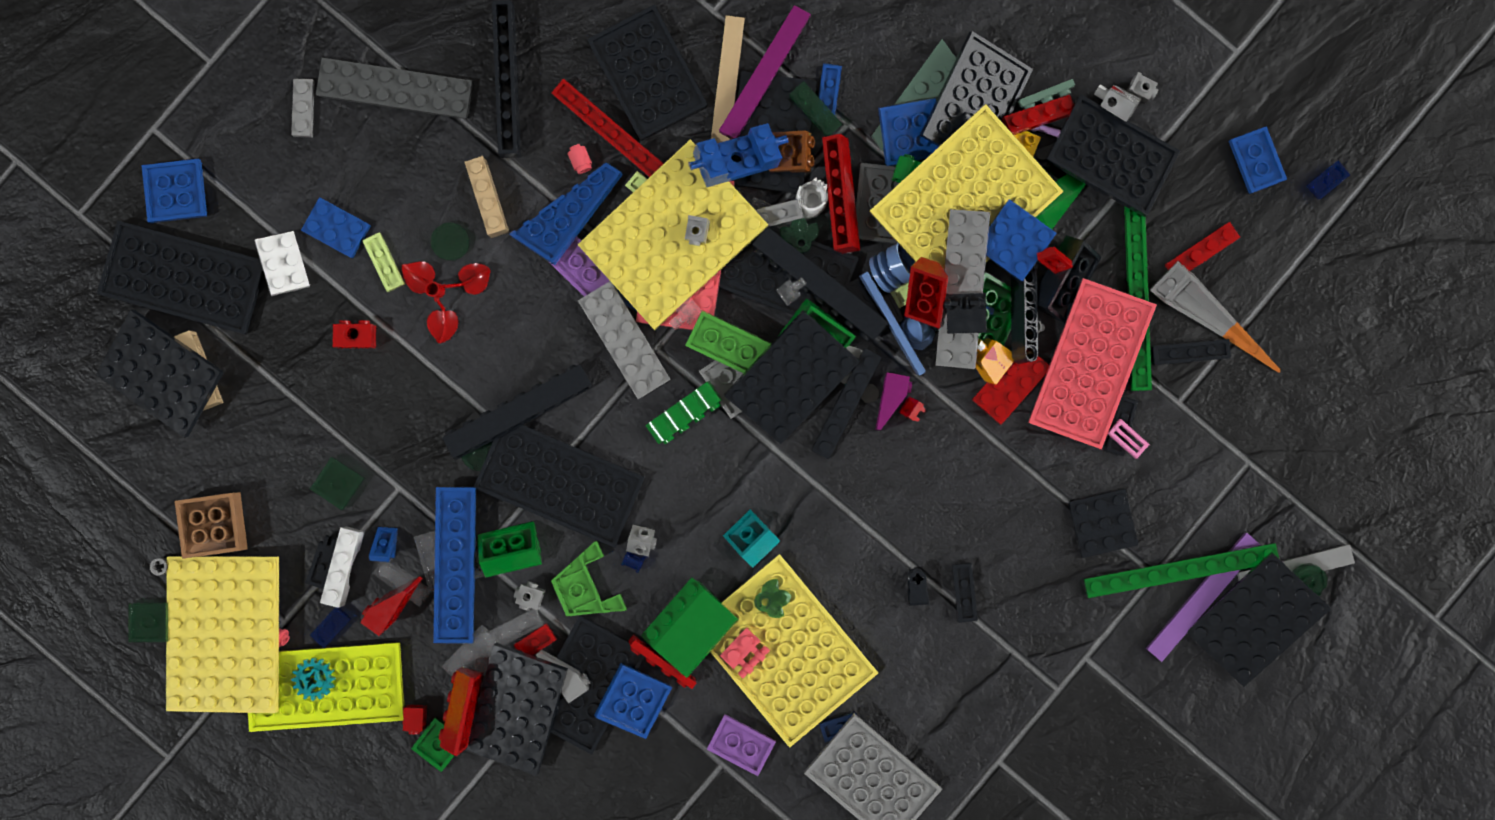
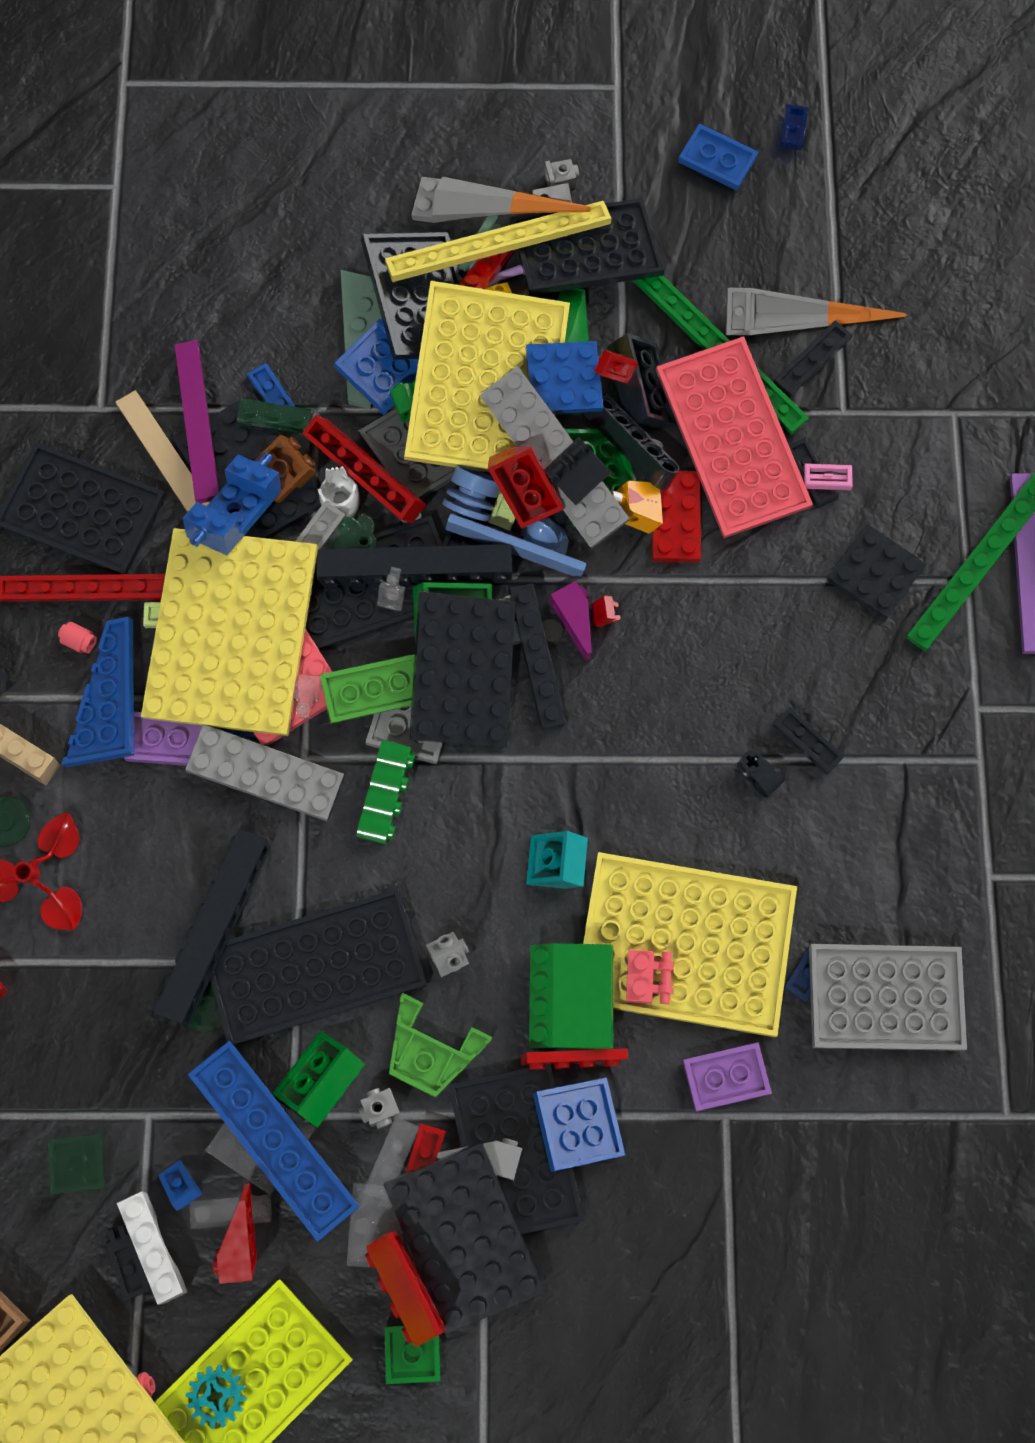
camera: 40 degrees left, 15 degrees down
clear blue plate [310,607,351,648] -> none
red brick [403,704,427,735] -> none
clear blue bush [621,551,645,573] -> none
light grey brick [685,215,710,246] -> none
clear green plate [754,579,792,618] -> none
red plate [1165,222,1240,271] -> none
none -> light yellow plate [385,201,611,282]
none -> light grey plate [411,177,591,223]

